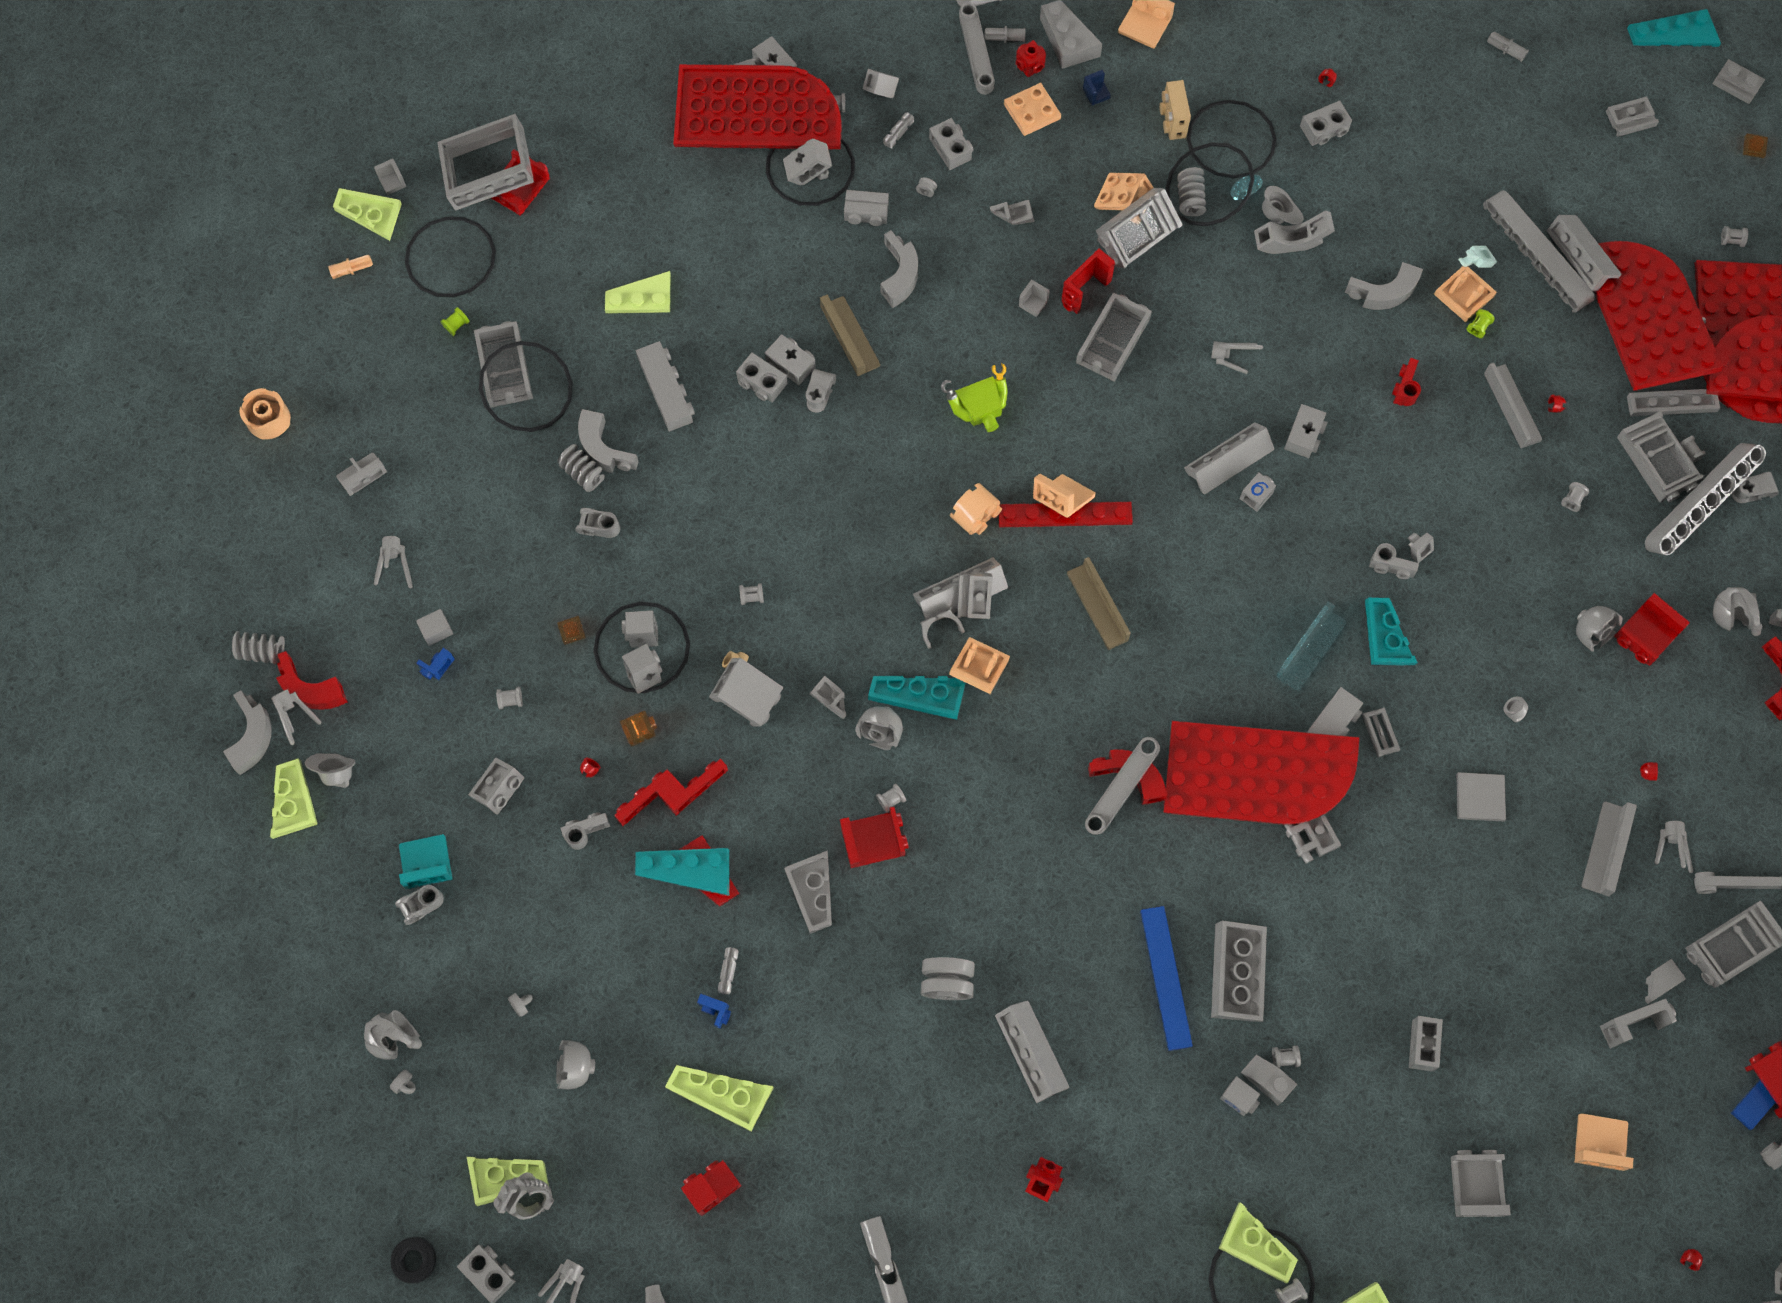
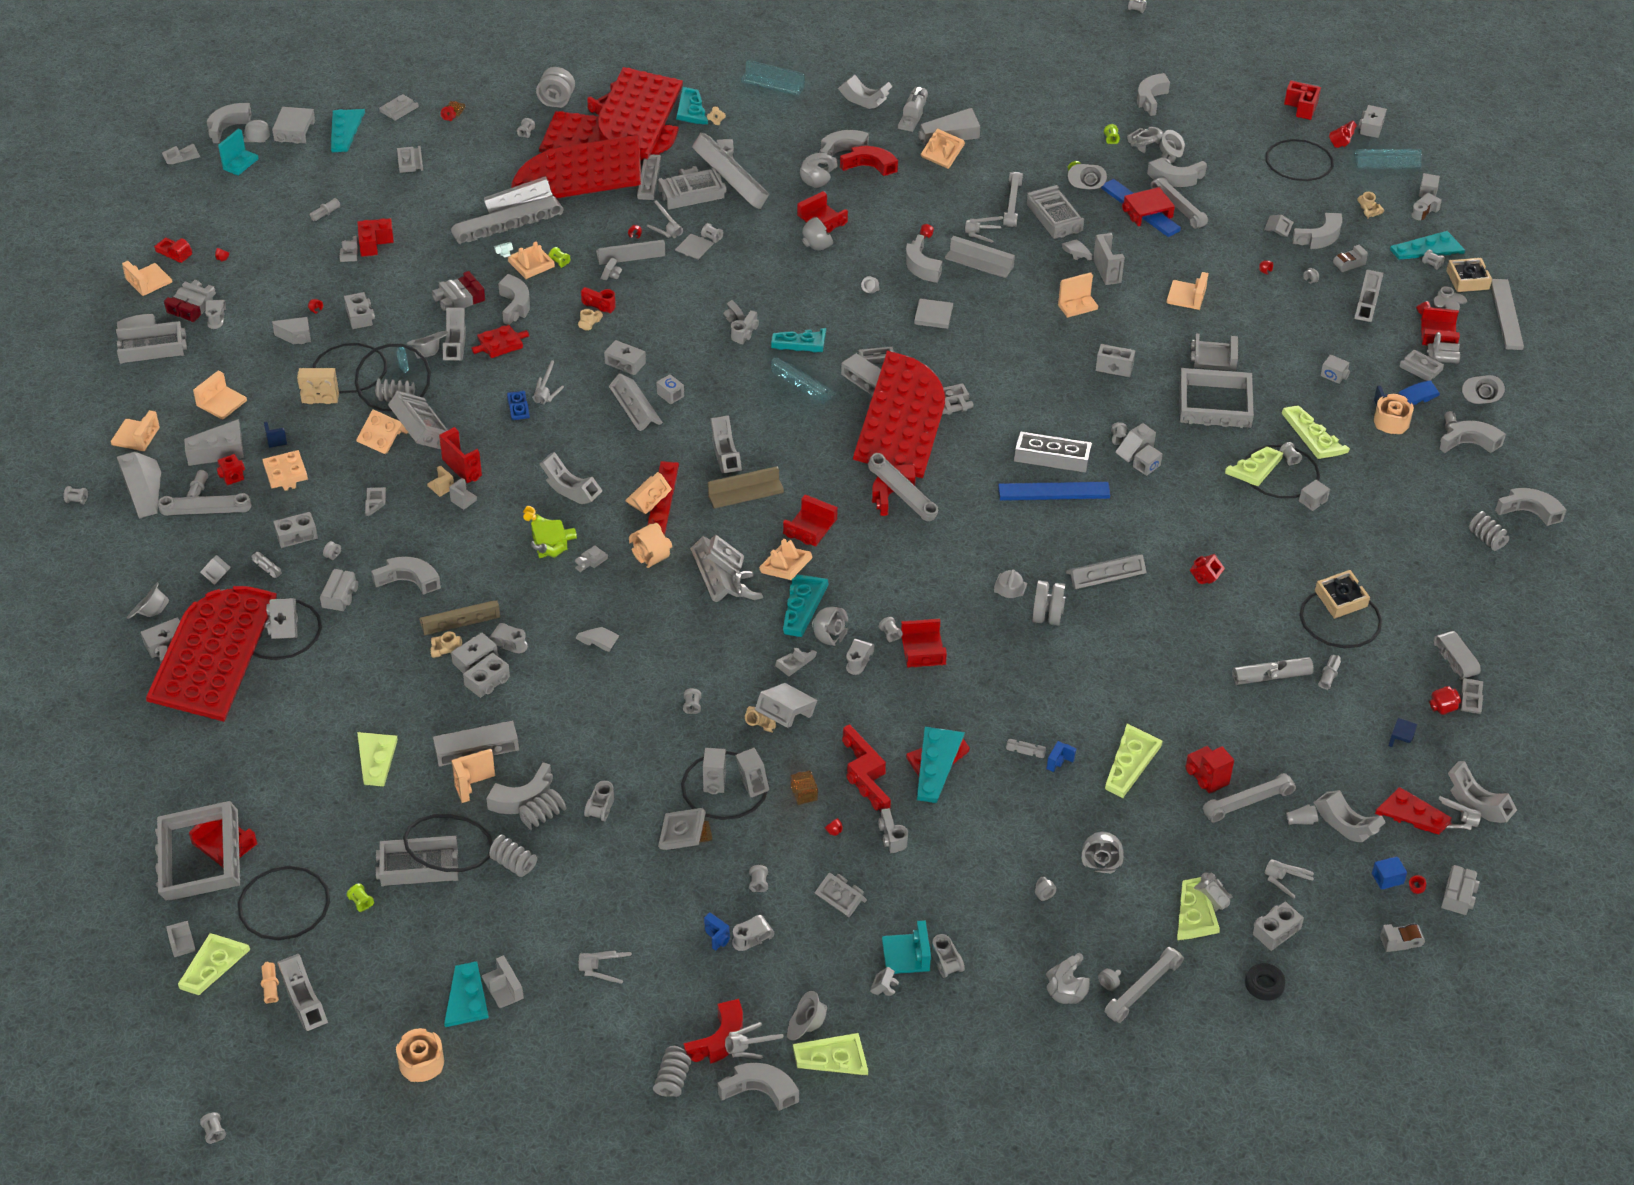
camera: 85 degrees left, 25 degrees down
light grey panel [416,609,453,646] -> none
light grey wing [784,850,832,934] -> none
door [1076,293,1152,382] -> none
none -> light grey piece [127,583,169,619]
none -> light grey bush [200,1112,226,1144]
none -> light grey slope [272,317,311,344]
none -> light grey arch [278,954,328,1031]
none -> light grey slope [340,236,358,262]
none -> red brick [358,218,394,257]
none -> tan panel [427,466,454,497]
none -> tan plate [431,631,462,658]
none -> light grey hips [432,271,485,311]
none -> red plate [440,106,456,121]
none -> teal wing [444,961,489,1027]
none -> light nougat bracket [452,749,495,803]
none -> red plate [471,325,529,358]
none -> light grey piece [489,835,537,877]
none -> blue slope [507,391,530,420]
none -> light grey arch [540,452,602,504]
none -> light grey plate [575,546,608,572]
none -> light grey slope [576,627,619,652]
none -> tan plate [578,308,603,330]
none -> light grey tile [600,258,622,280]
none -> light grey plant [647,200,683,238]
none -> light grey tile [658,808,706,850]
none -> light grey piece [675,234,714,260]
none -> light grey arch [710,415,742,473]
none -> light grey piece [732,915,774,951]
none -> red panel [783,495,838,547]
none -> light grey piece [846,639,875,675]
none -> light grey tile [870,967,899,996]
none -> light grey arch [906,234,942,283]
none -> light grey piece [994,569,1027,598]
none -> light nougat bracket [1058,273,1098,318]
none -> light grey piece [1105,946,1184,1023]
none -> light grey window [1179,368,1254,428]
none -> light grey piece [1203,773,1296,823]

